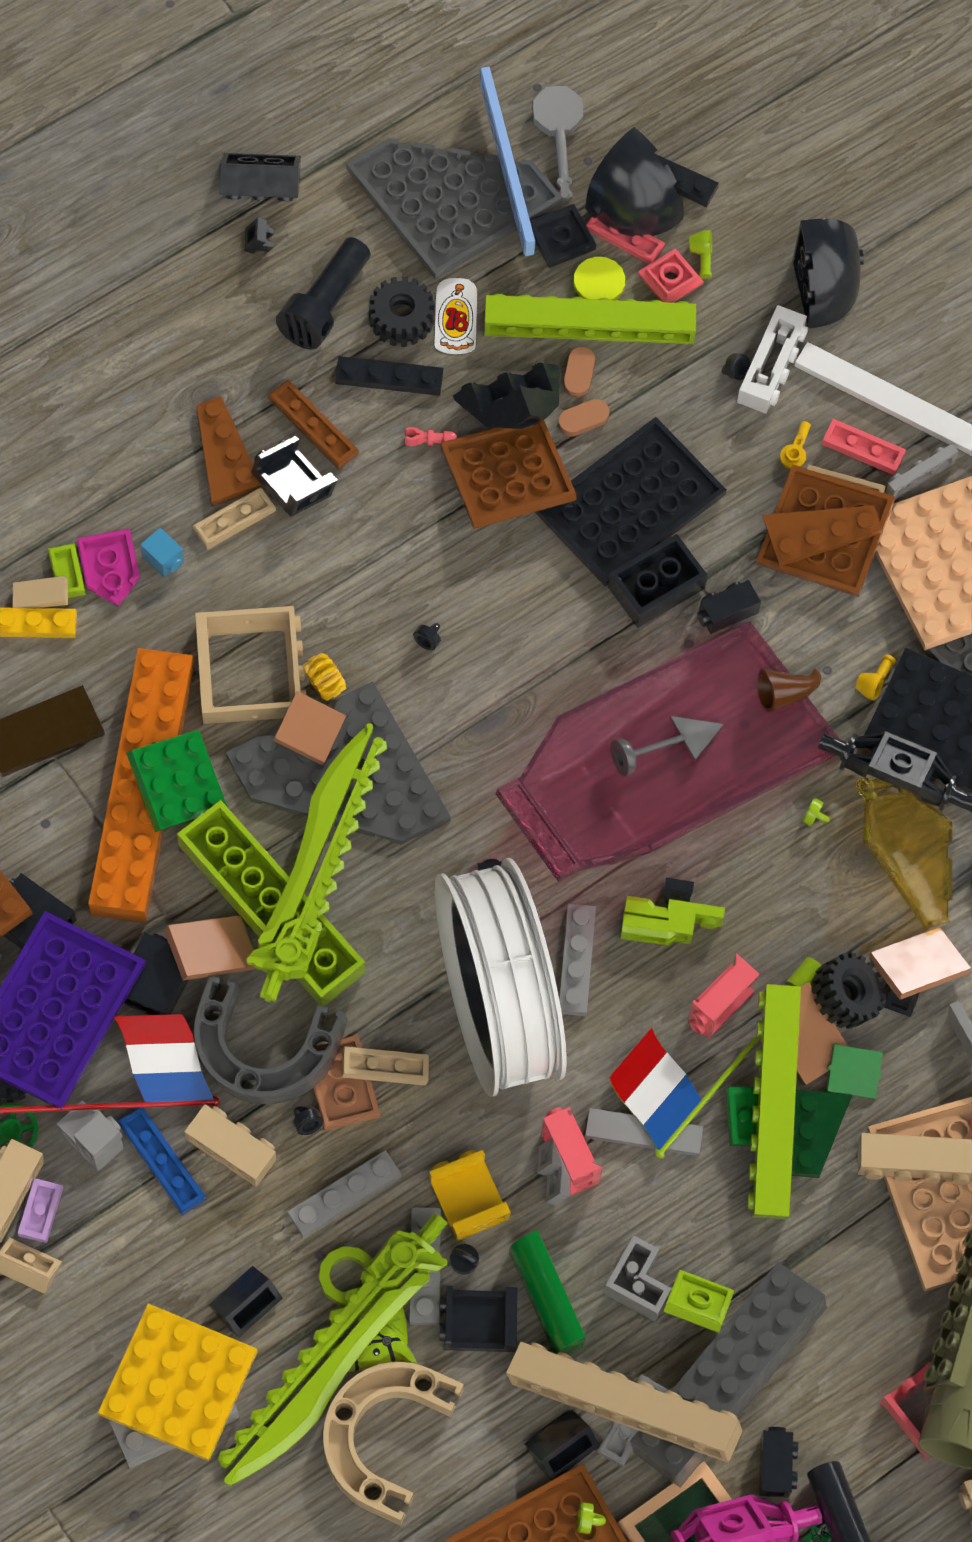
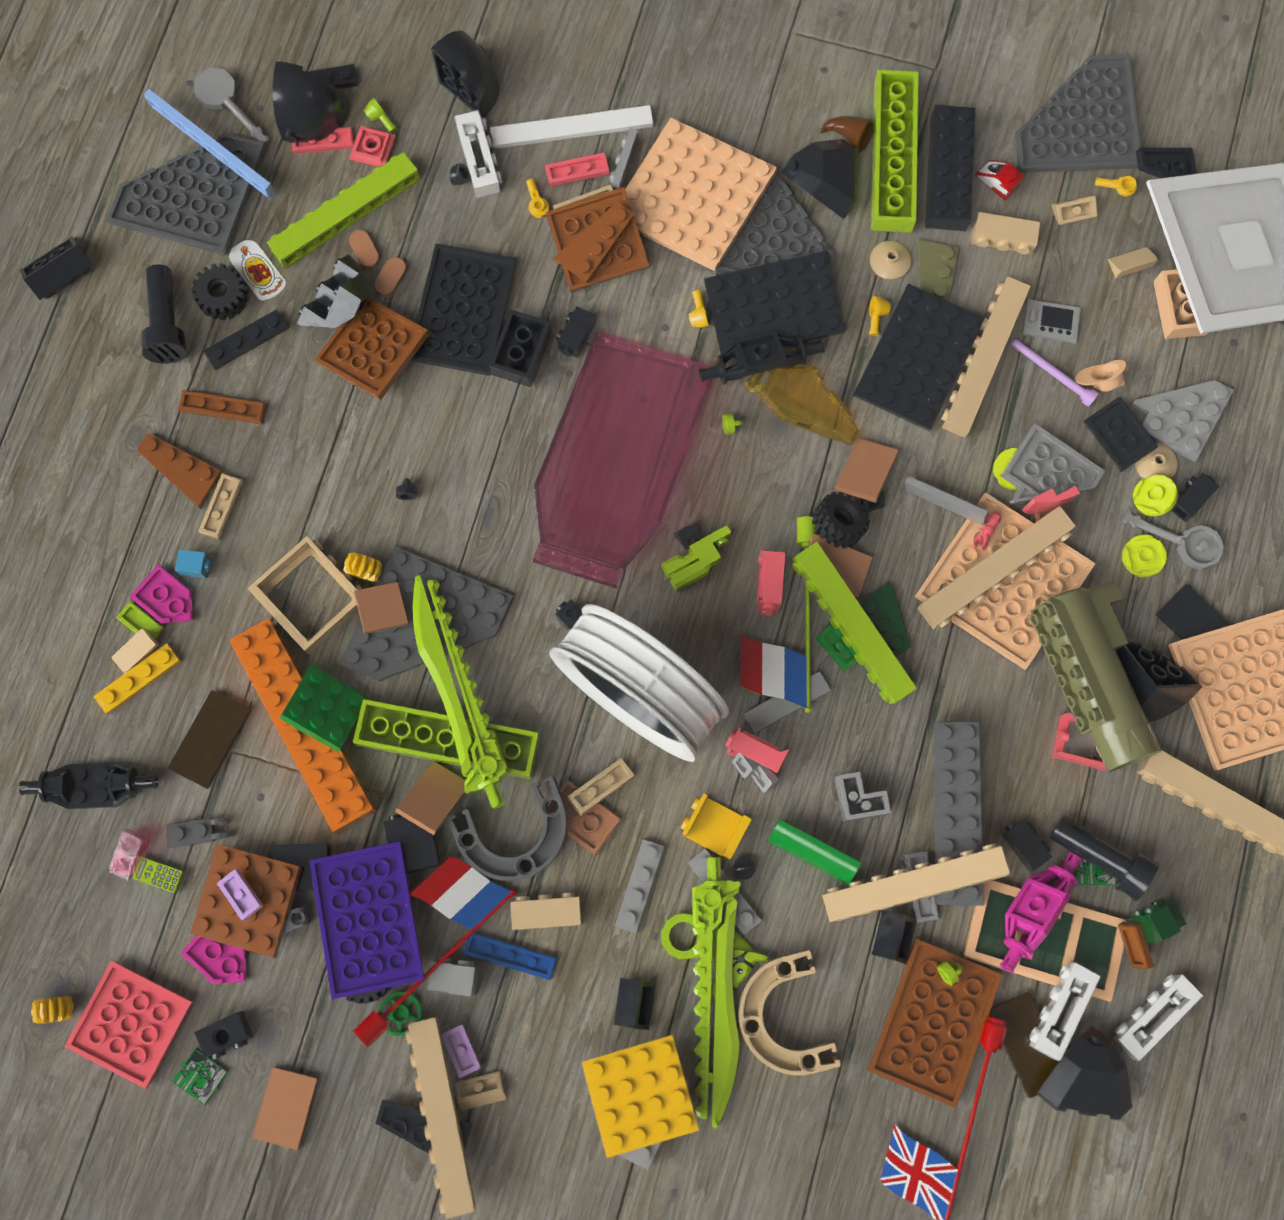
camera: 35 degrees left, 10 degrees up
black tile [244,217,274,254] -> none
panel [251,436,337,517] -> none
black tile [293,1106,323,1135] -> none
coral piece [405,427,457,446] -> none
black panel [439,1286,518,1352] -> none
black plate [530,204,597,268] -> none
light grey plate [559,904,596,1016] -> none
neon yellow tile [573,257,625,300] -> none
dark grey piece [610,716,724,777] -> none
lime tile [663,1270,734,1333] -> none
reddish brown hat [758,668,822,713] -> none
green piece [826,1044,883,1099] -> none

